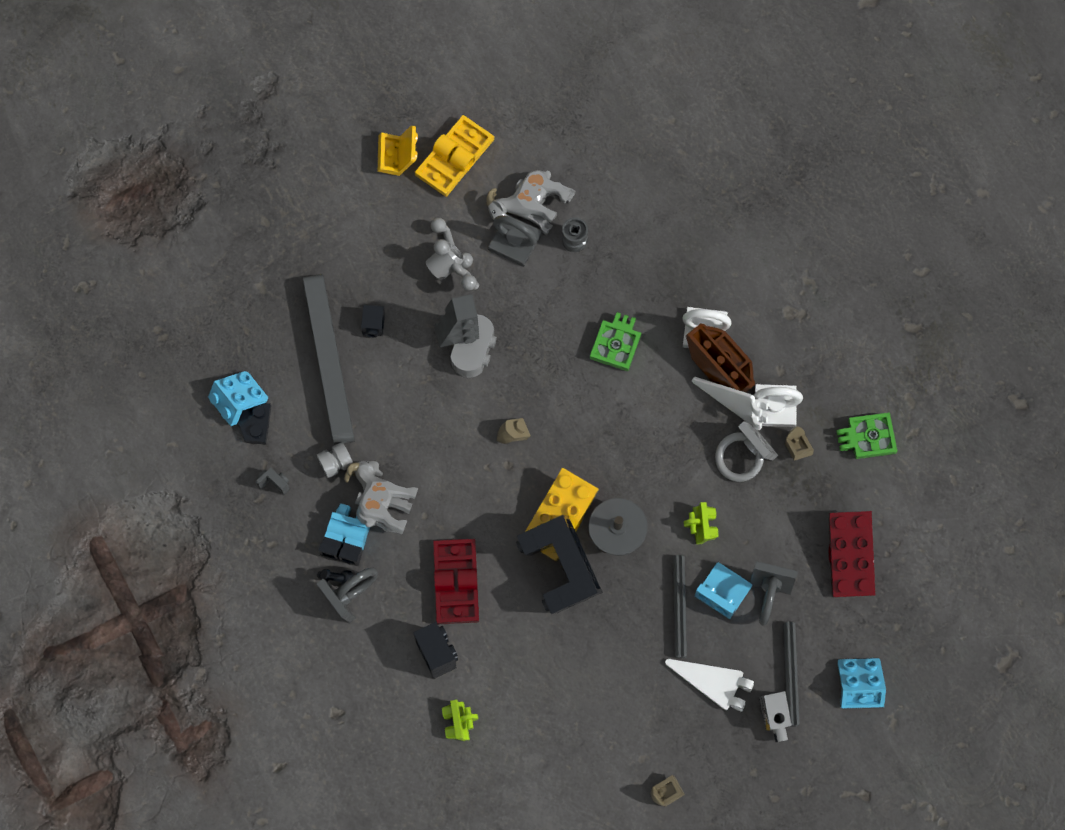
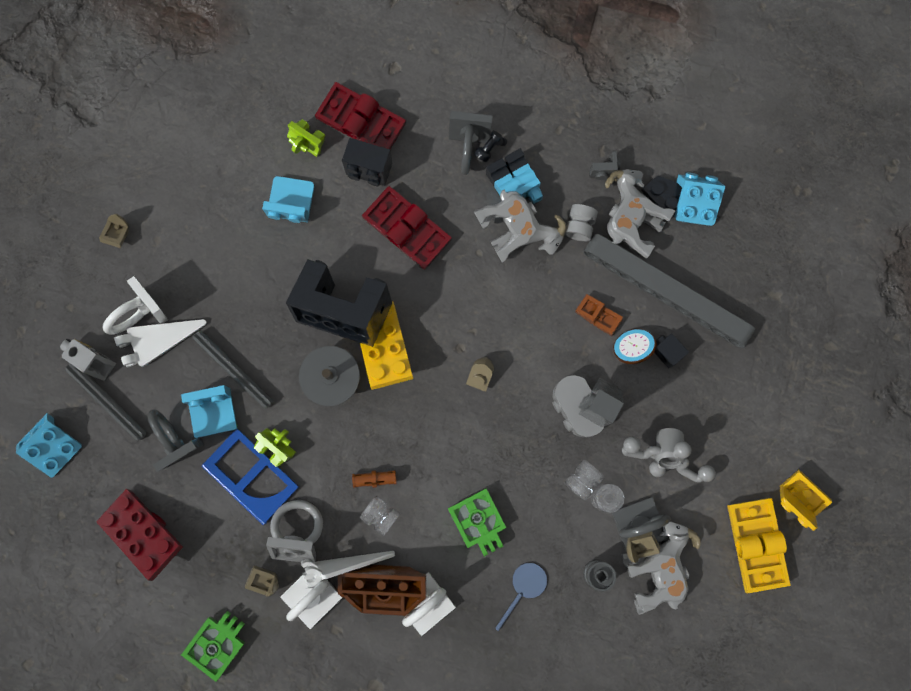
camera: 130 degrees right, 10 degrees up
none -> white tile [103,276,168,335]
none -> blue window [201,429,299,525]
none -> medium azure bracket [262,176,315,223]
none -> dark red plate [315,82,406,149]
none -> dark orange pin [352,470,397,488]
none -> clear wheel [360,495,401,536]
none -> sand blue piece [496,563,547,631]
none -> clear wheel [564,460,605,501]
none -> dark orange slope [576,294,623,336]
none -> clear wheel [591,484,624,513]
none -> light grey animal [605,169,675,258]
none -> piece [613,329,656,364]
none -> dark tan plate [626,532,660,563]

